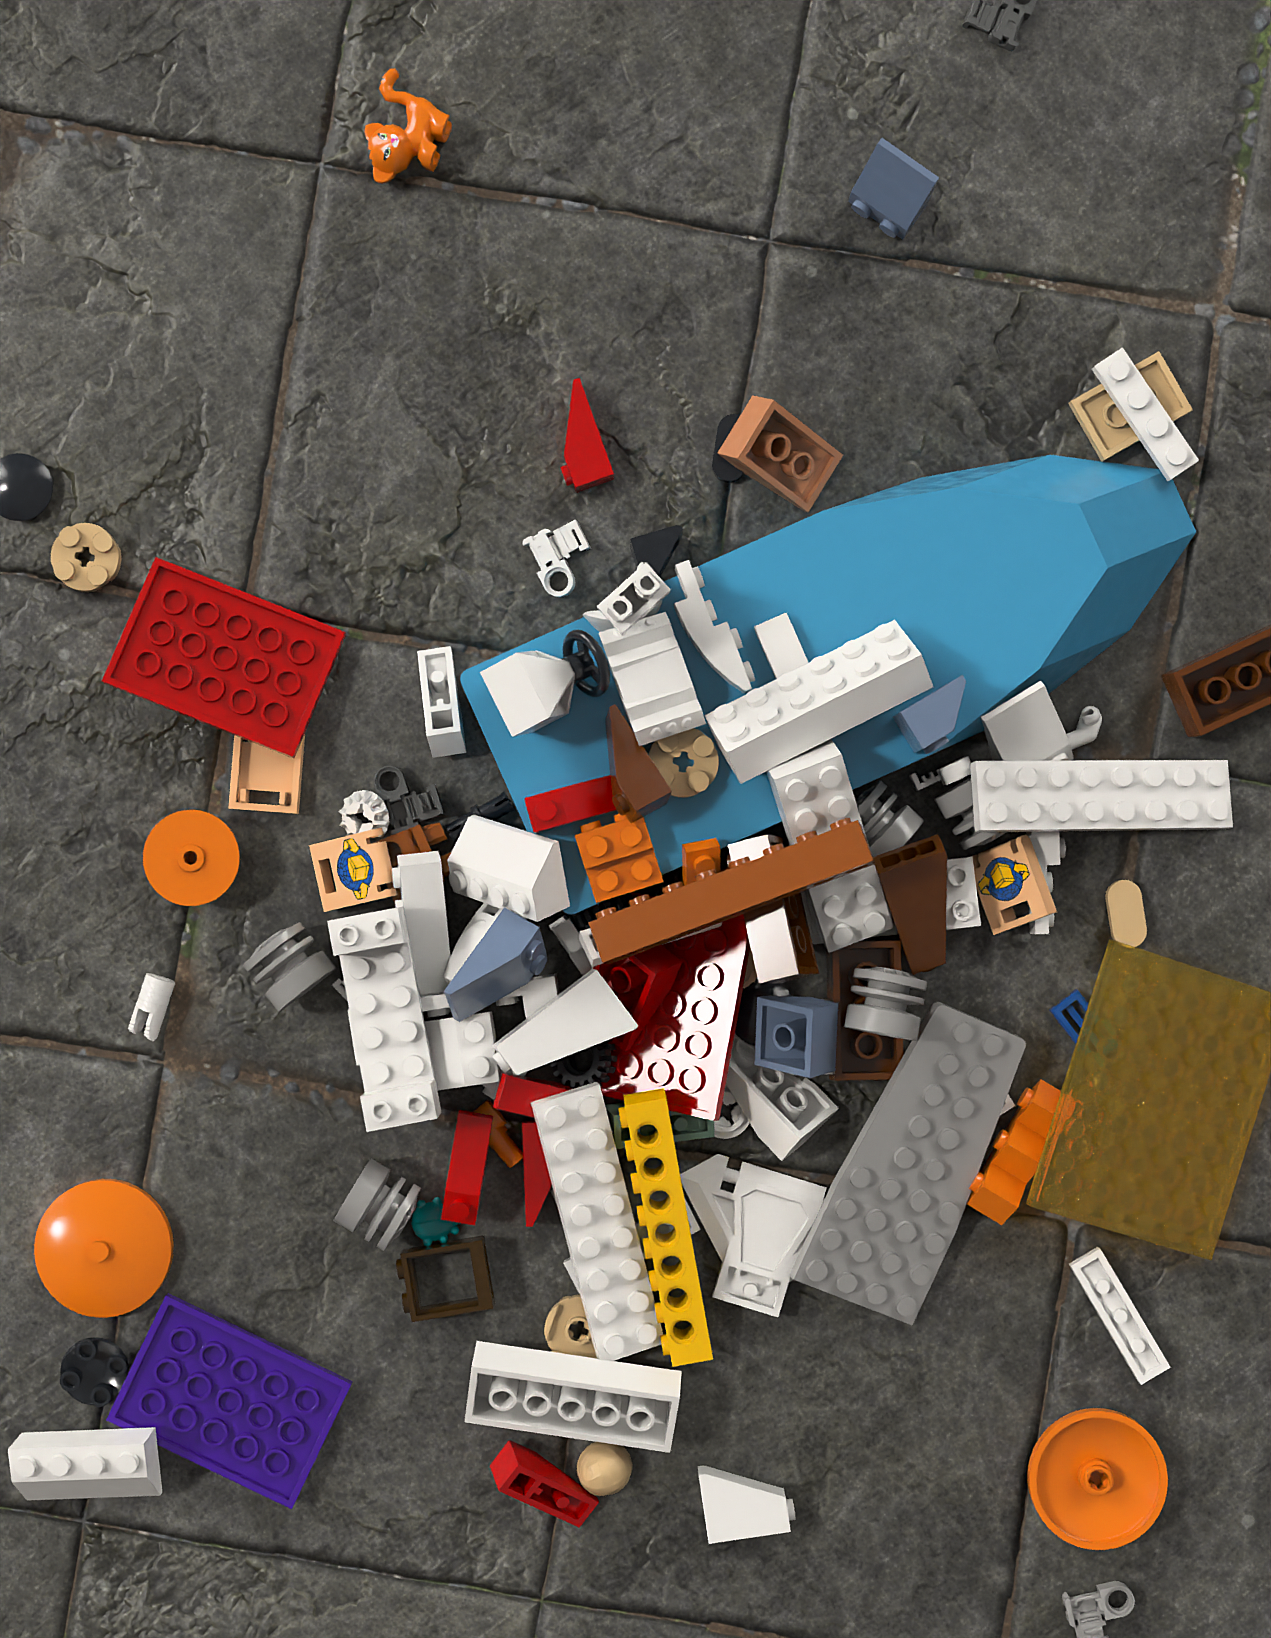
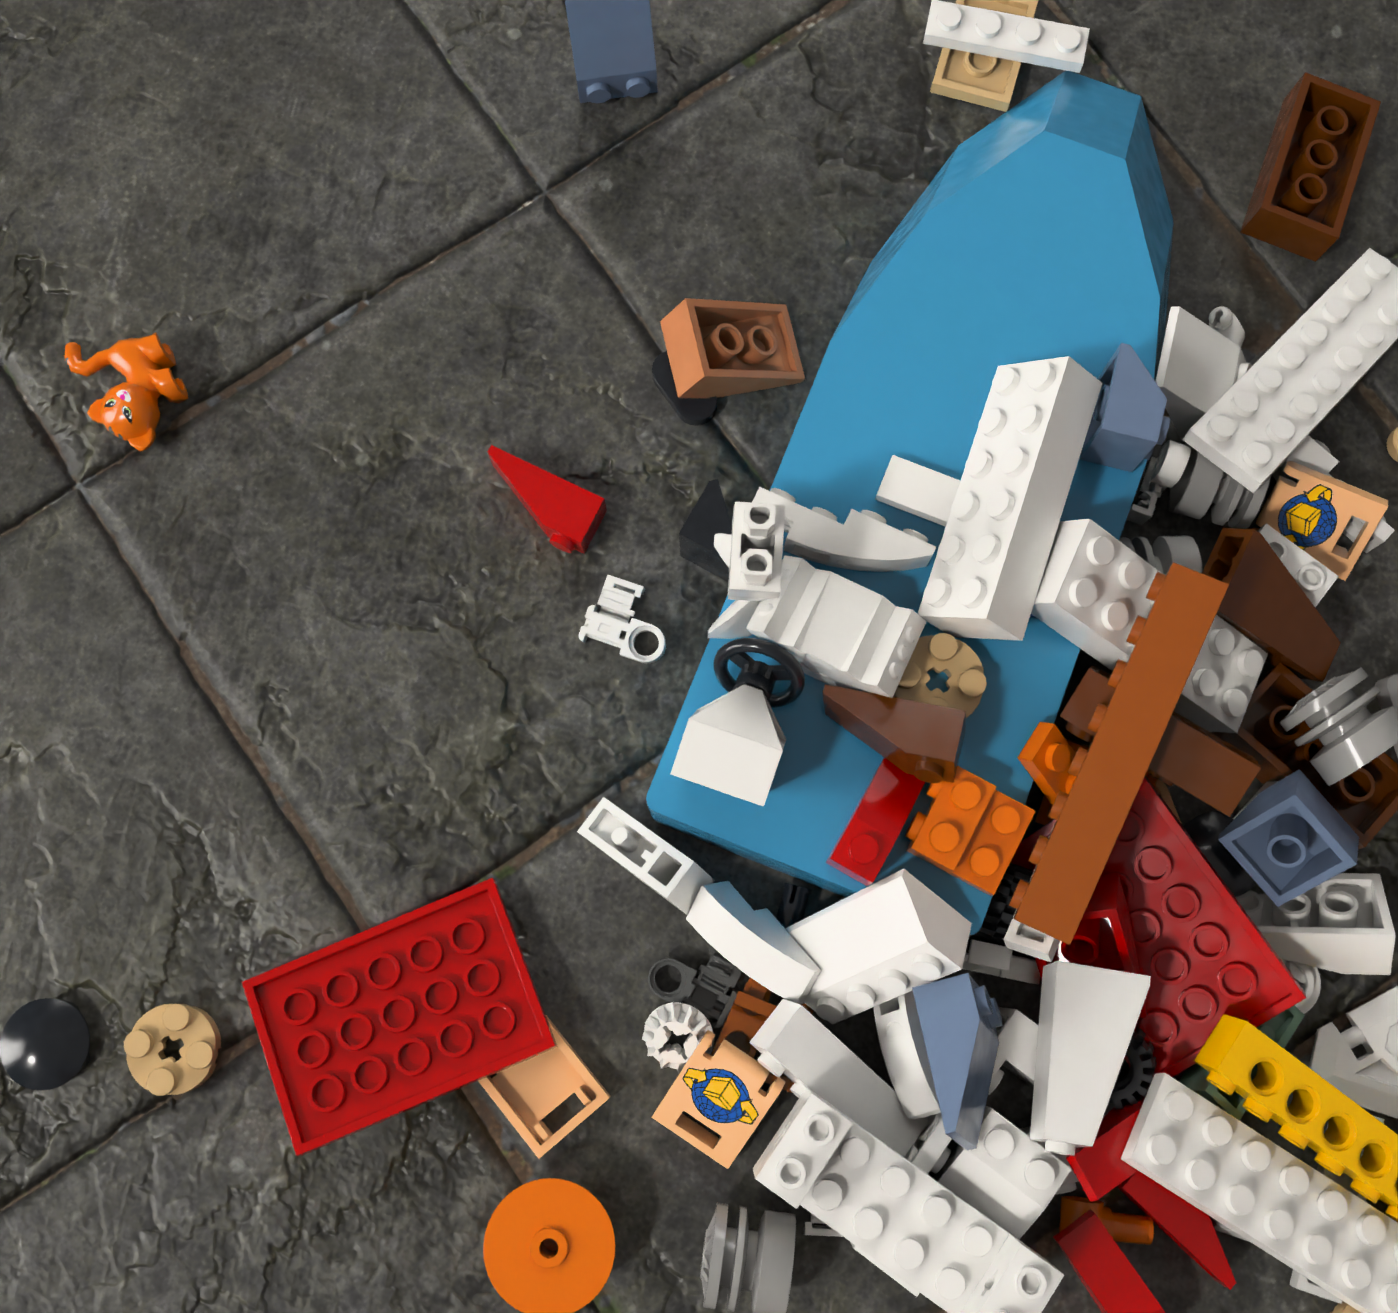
camera: 40 degrees left, 10 degrees down
none -> white slope [686,881,821,1004]

